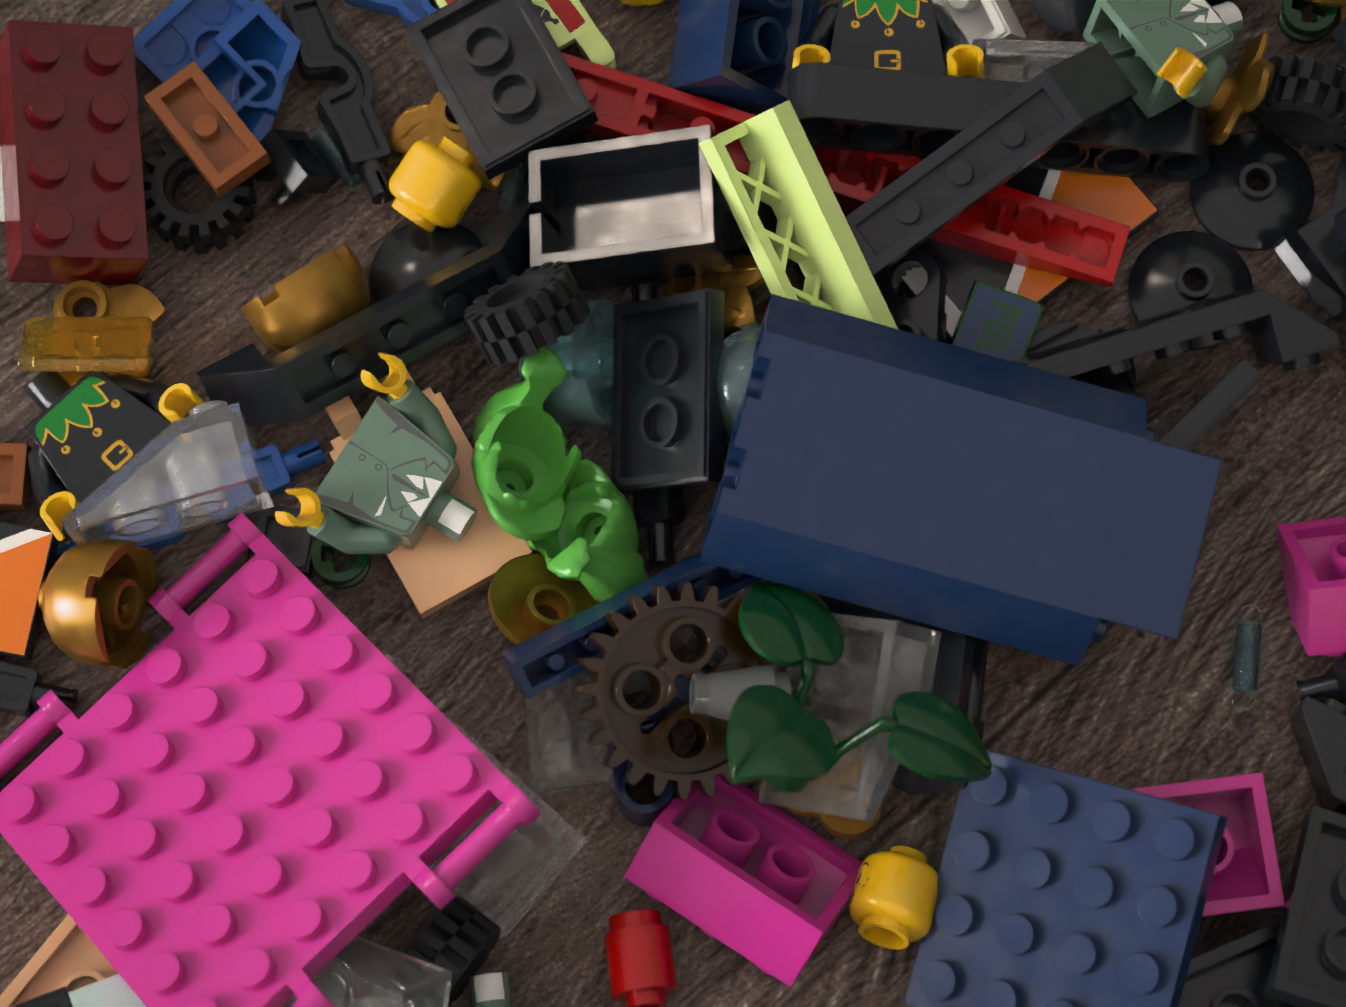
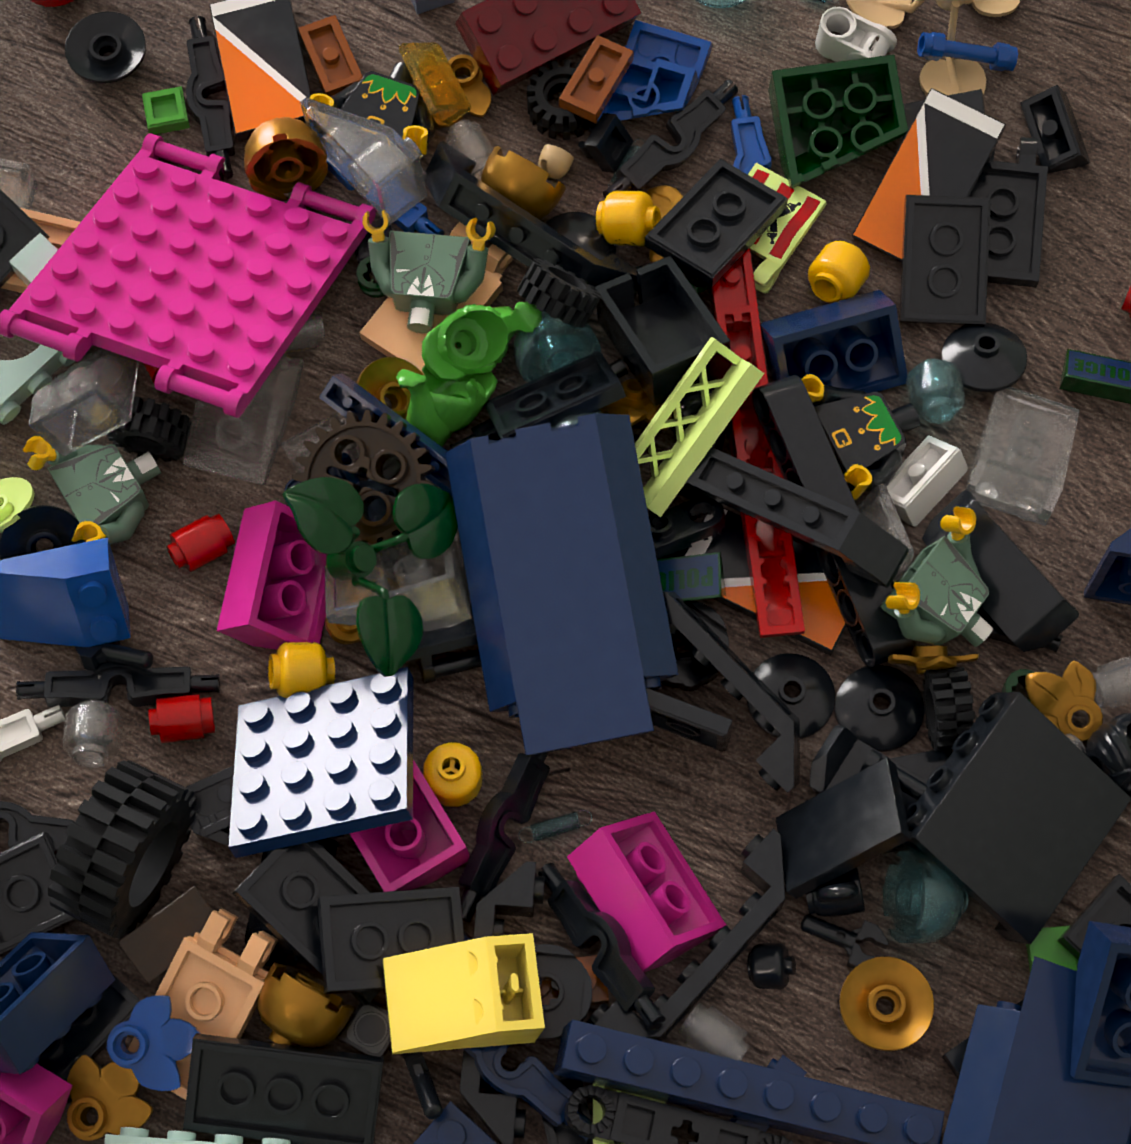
camera: 65 degrees right, 5 degrees down
dark grey cone [689,664,791,721] -> none
none -> yellow head [423,742,483,807]
none -> clear brick [444,120,494,181]
none -> black piece [458,752,550,923]
none -> tan hinge [538,144,574,179]

